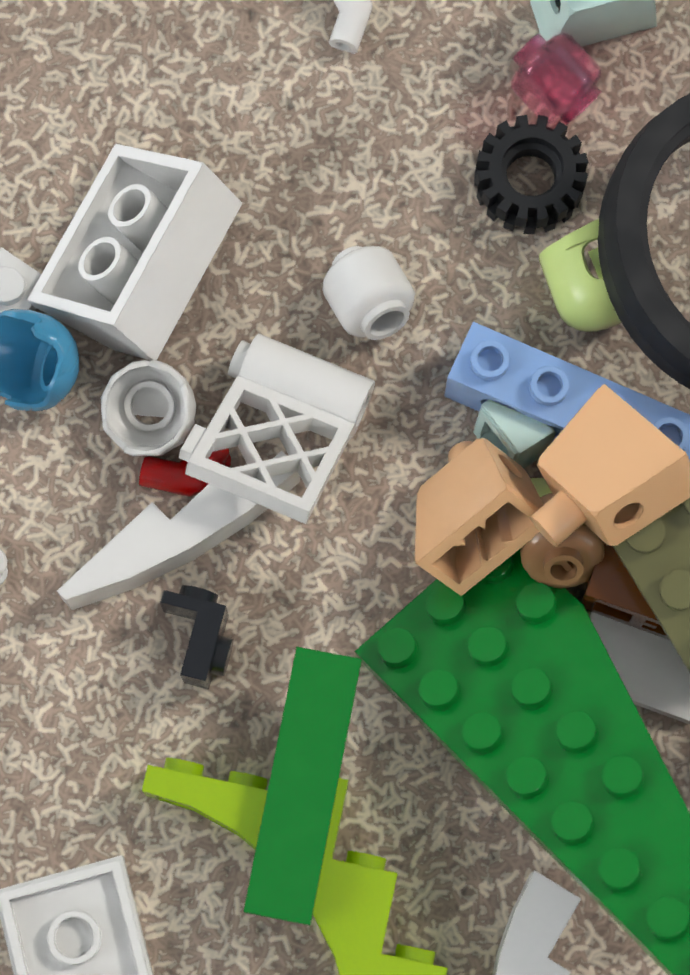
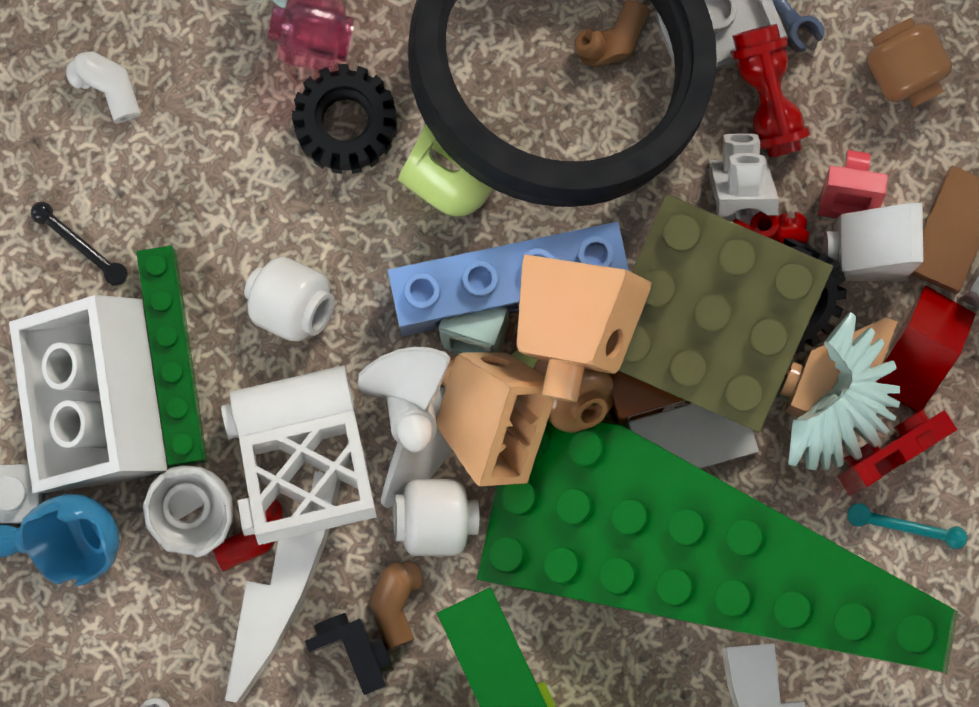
camera: 35 degrees left, 5 degrees up
none -> black hinge [30,202,128,286]
none -> green piece [136,246,208,467]
none -> white piece [357,347,452,508]
none -> medium nougat arm [370,560,423,650]
none -> white head [393,479,479,556]

